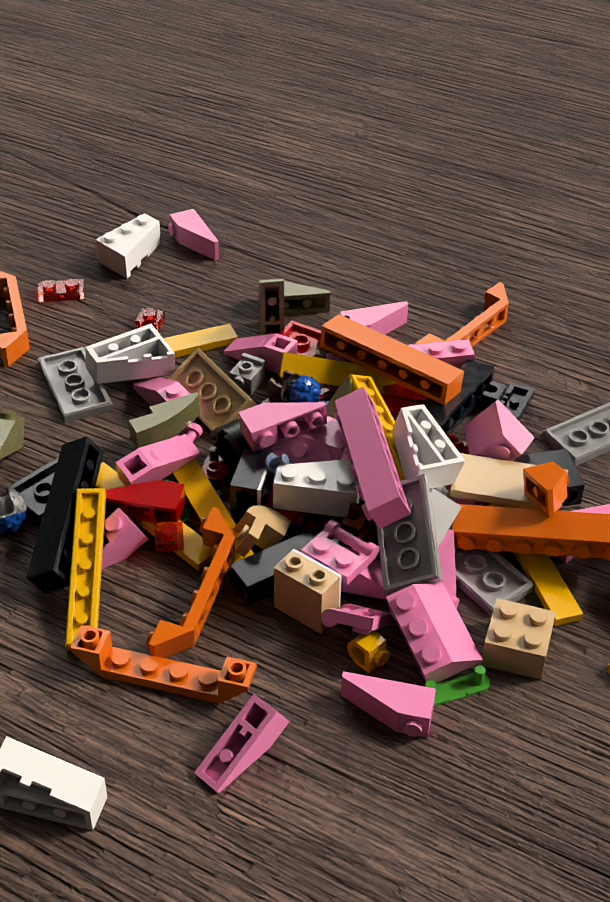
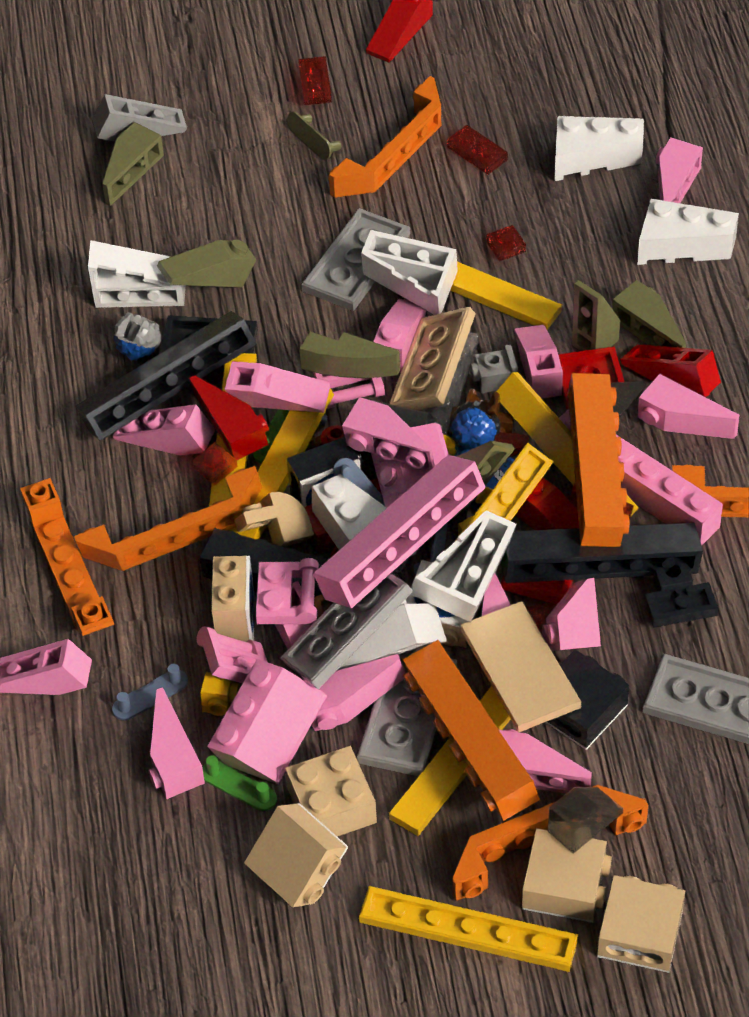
camera: 55 degrees right, 10 degrees up
yellow tile [65,488,106,651] -> none
orange slope [523,461,569,516] -> none
none -> sand blue piece [112,664,188,720]
none -> tan piece [244,803,348,907]
none -> red slope [620,344,721,397]
none -> white wedge [637,199,739,265]

